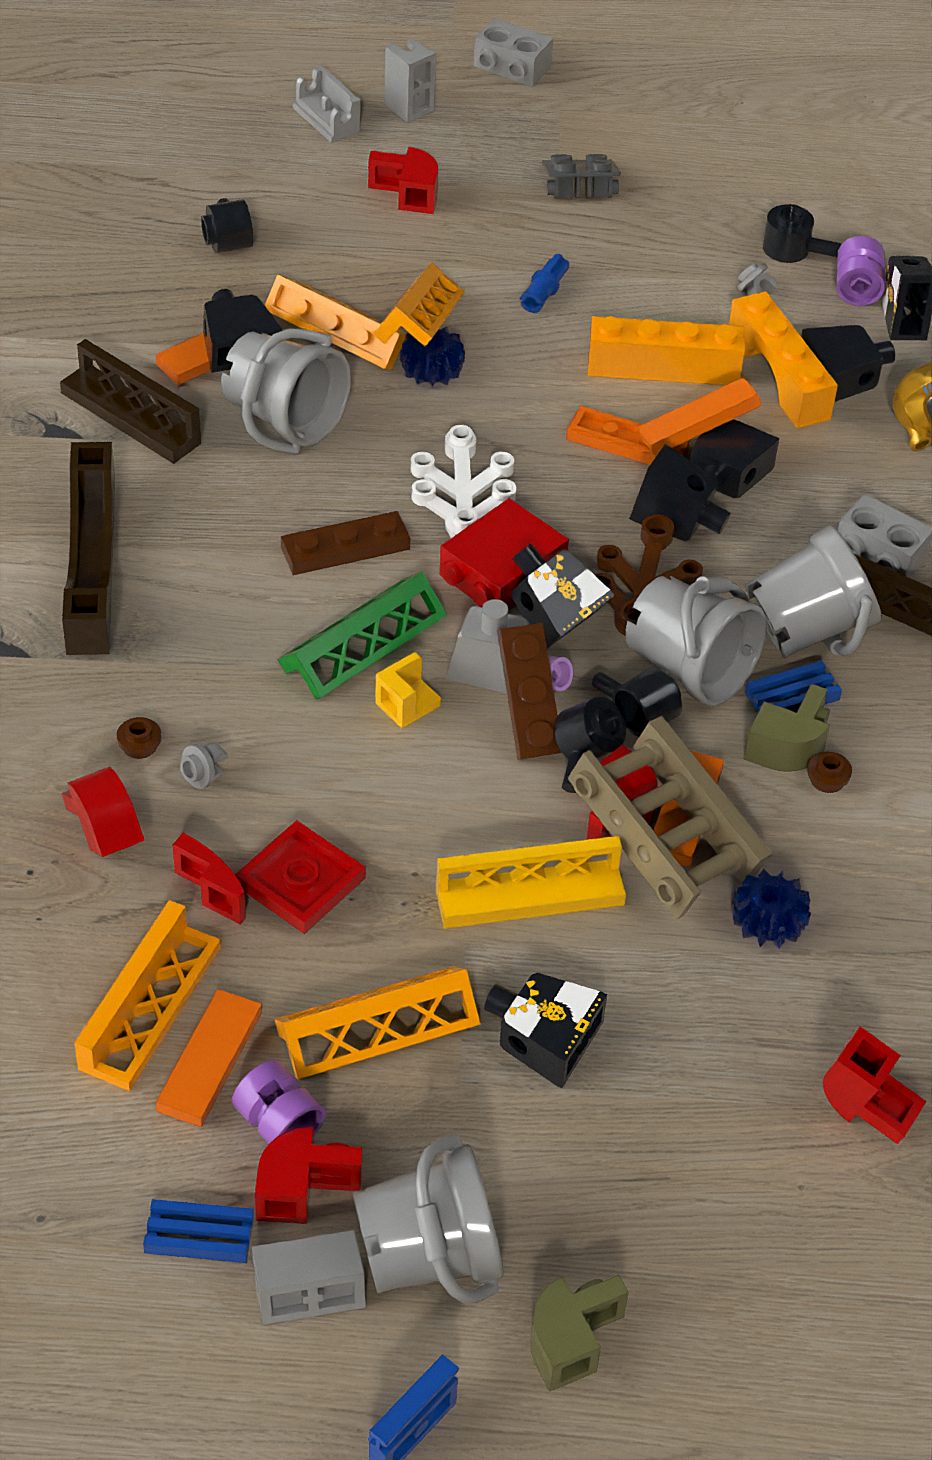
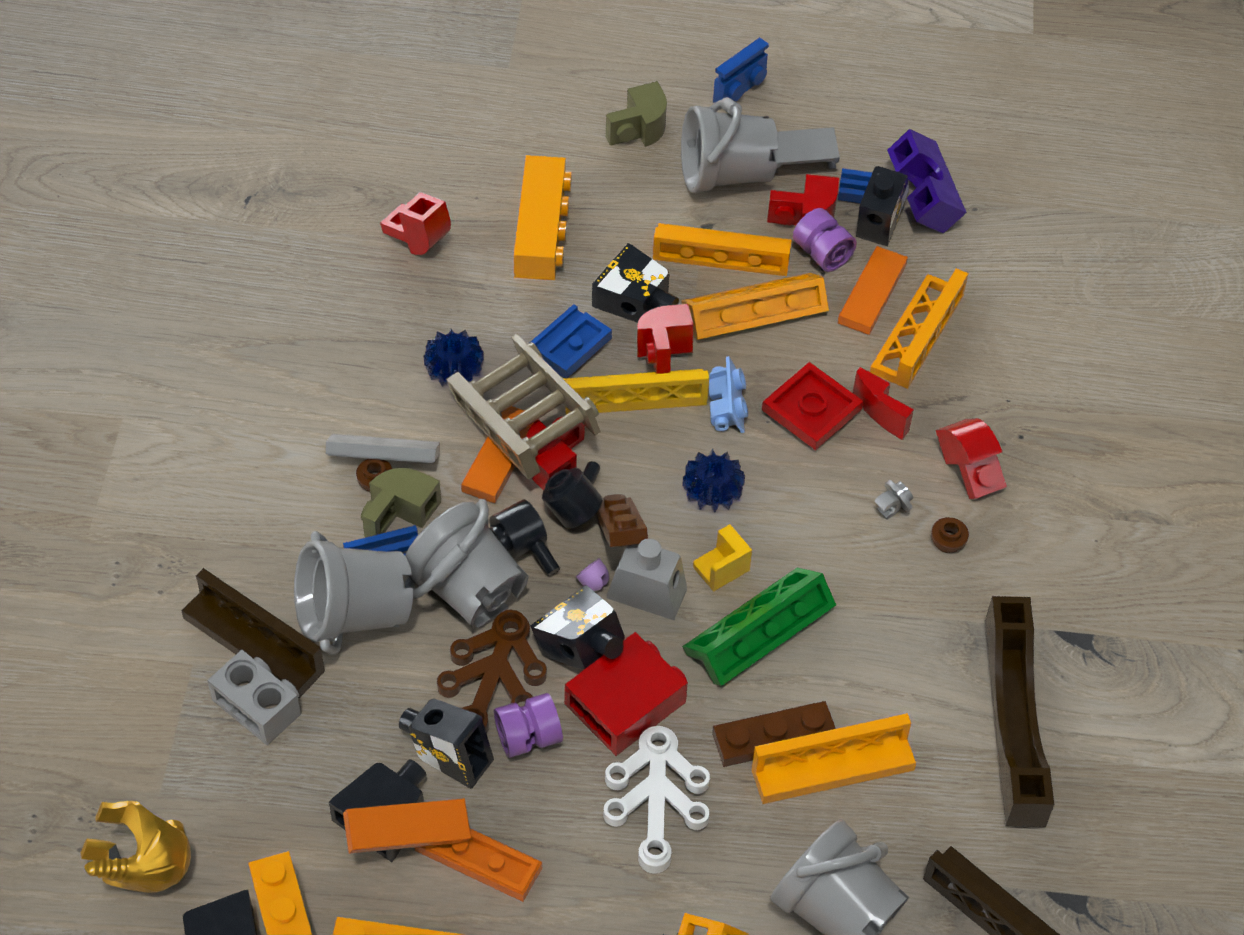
camera: 175 degrees left, 5 degrees up
none -> light grey tile [326,434,440,463]
none -> medium lavender wheel [494,693,563,758]
none -> light orange brick [514,155,572,280]
none -> blue plate [529,304,612,378]
none -> red brick [637,304,693,374]
none -> light orange fence [653,223,792,276]
none -> clear blue gear [682,448,745,512]
none -> light blue hinge [709,356,748,433]
none -> light orange fence [751,713,916,804]
none -> black torso [856,166,909,247]
none -> dark purple arch [887,129,967,234]

